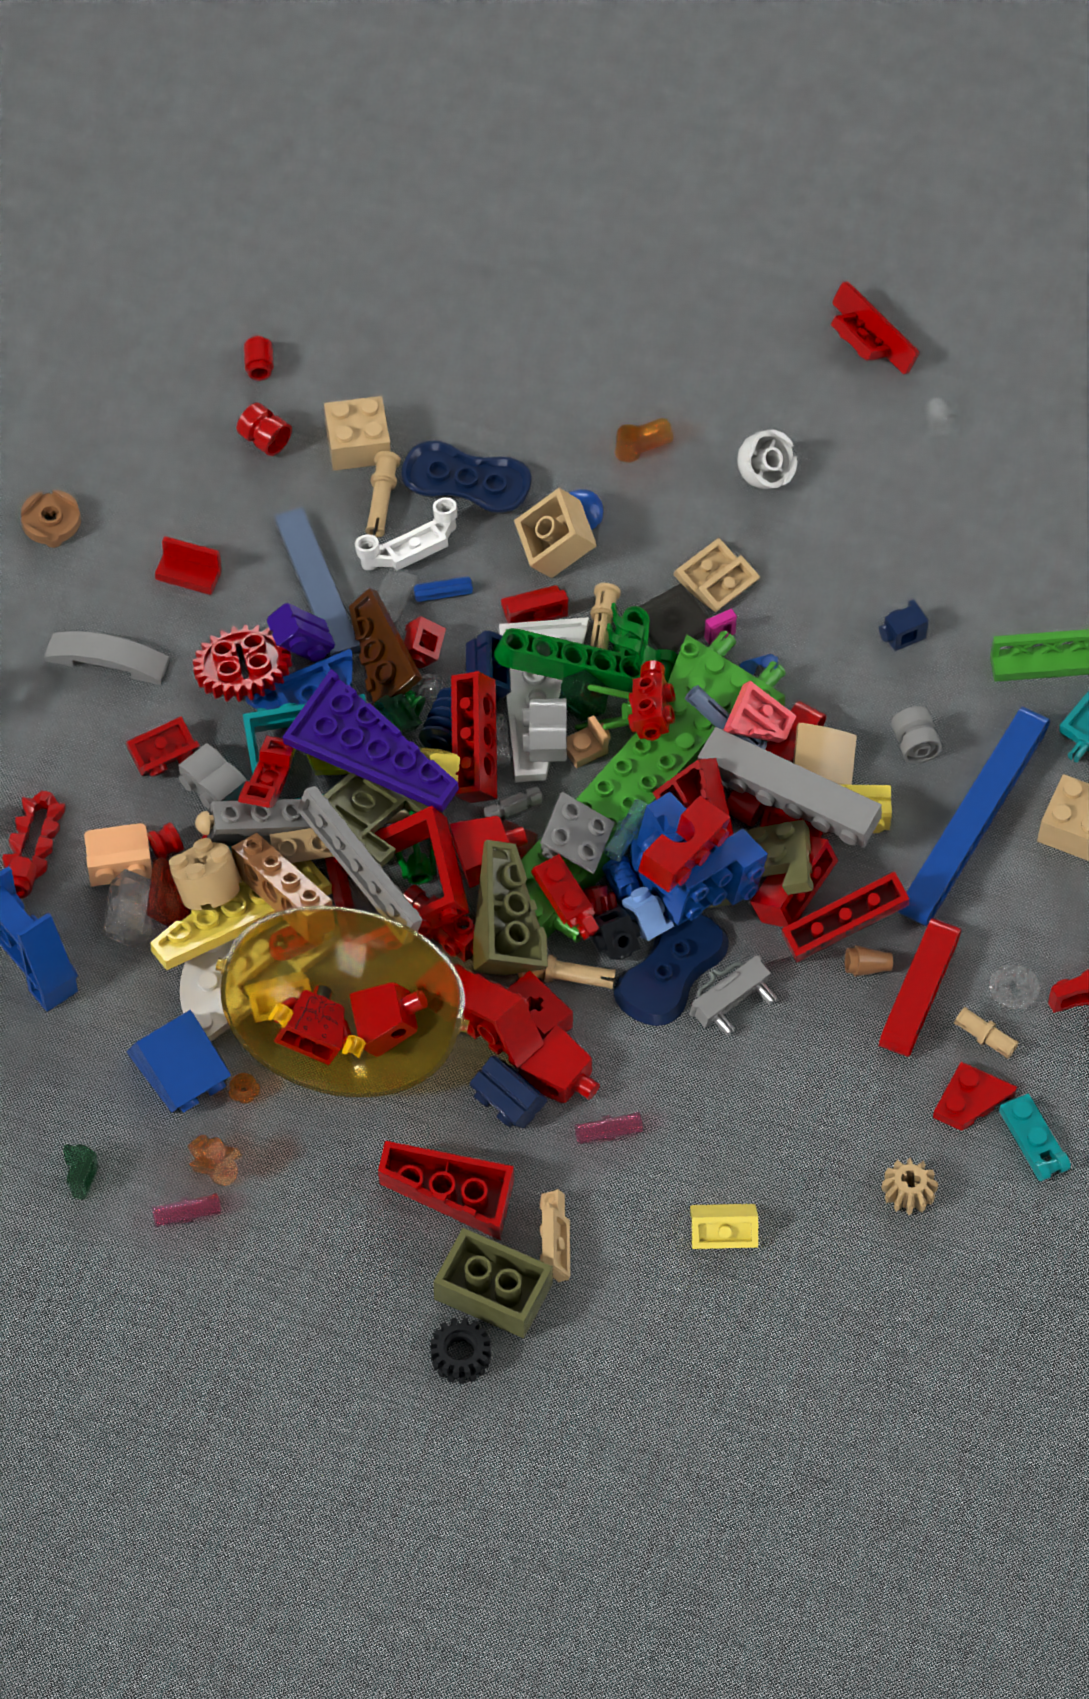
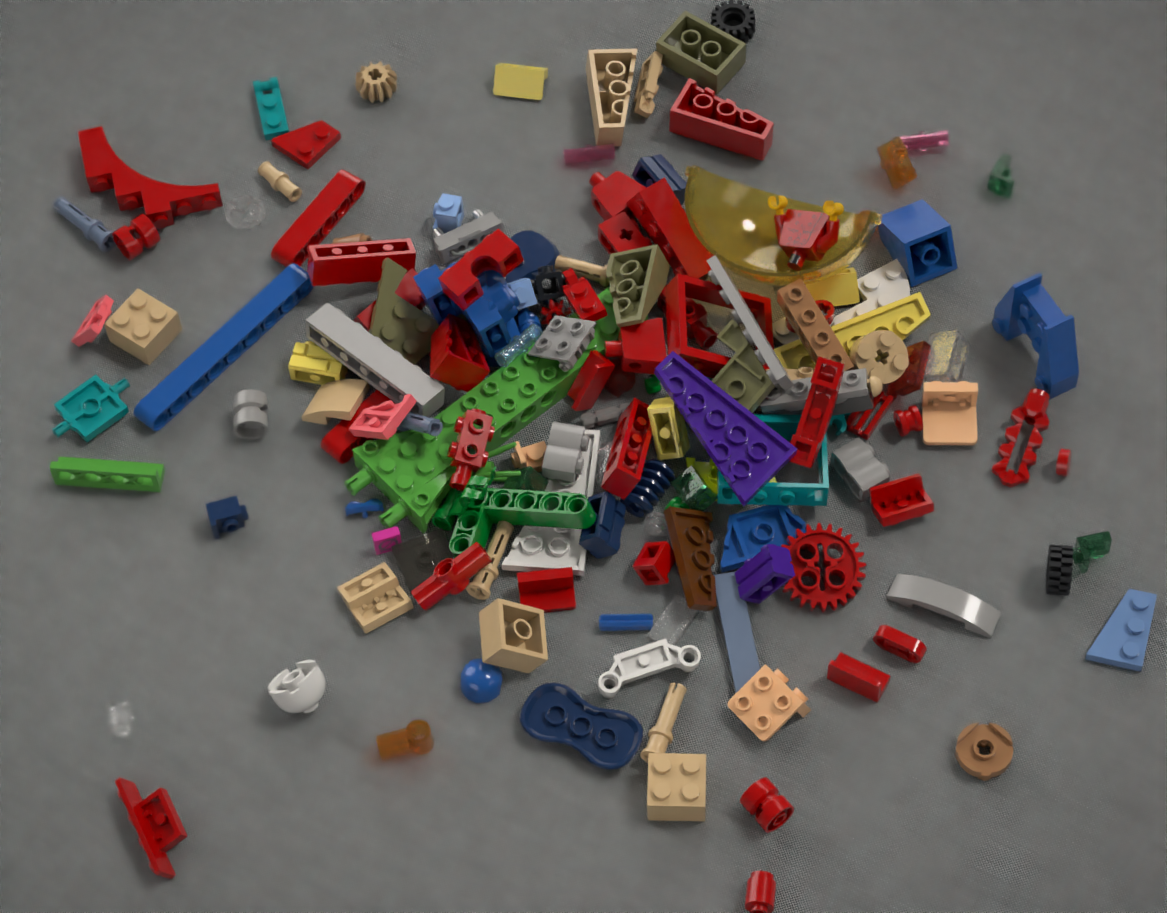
camera: 165 degrees left, 0 degrees up
red torso [349,982,428,1057] -> none
none -> red piece [411,542,492,611]
none -> light blue brick [433,193,464,233]
none -> red panel [567,350,616,411]
none -> tan wedge [586,49,637,147]
none -> light nougat bracket [728,664,811,742]
none -> red beam [873,625,927,663]

